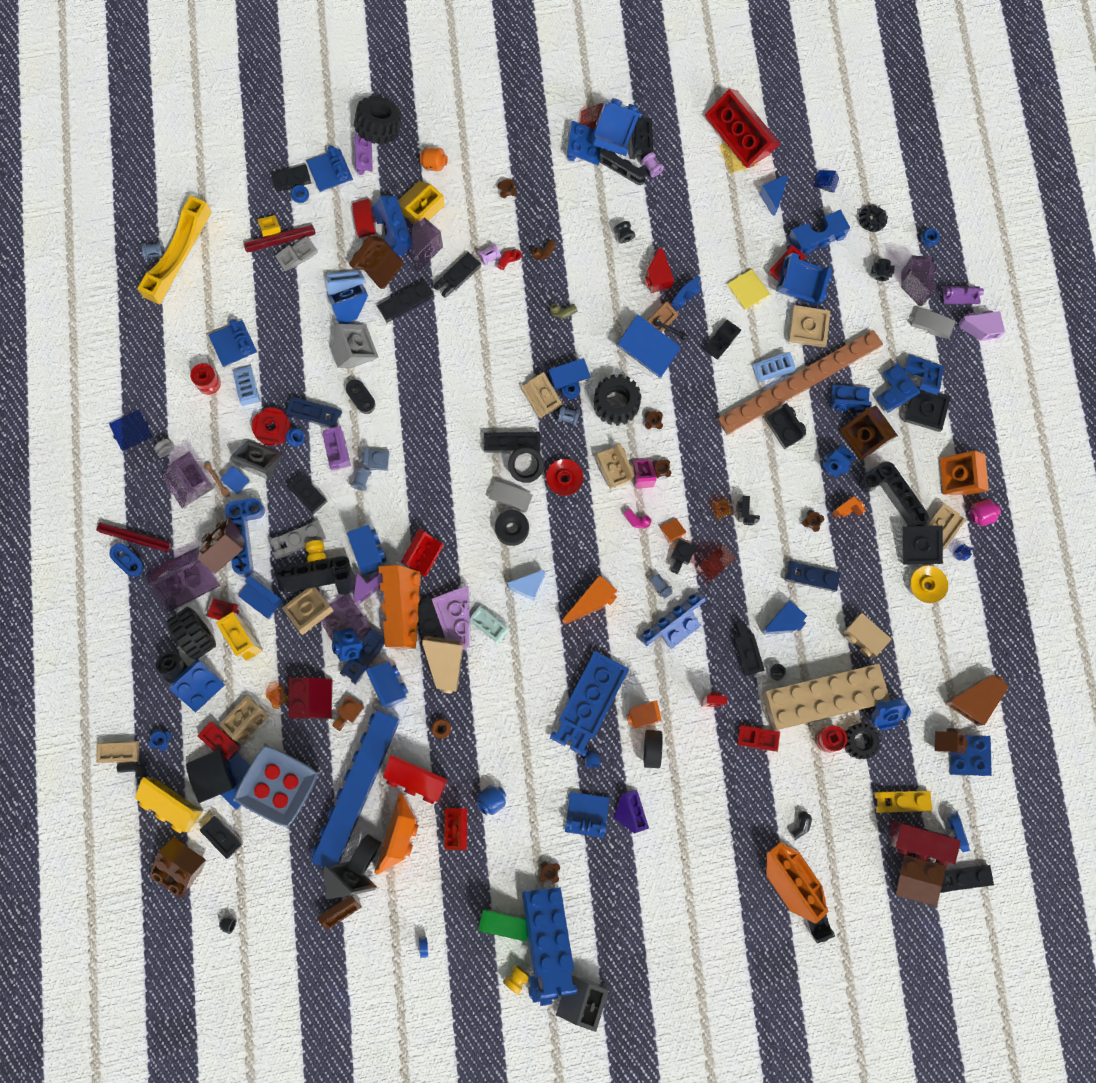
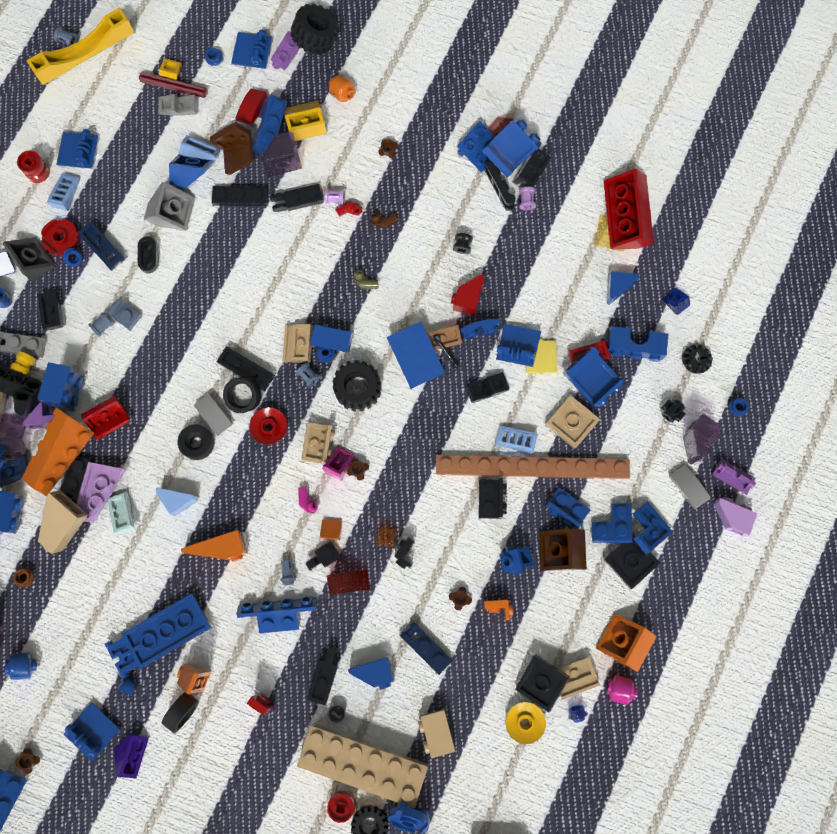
camera: 40 degrees right, 0 degrees up
black plate [271,164,312,192] -> none
medium lavender hinge [322,425,351,471] -> none
reddish brown plate [644,411,663,430] -> none
red slope [737,725,781,752] -> none
black beam [859,461,929,526] -> none
none -> blue hinge [496,324,542,367]

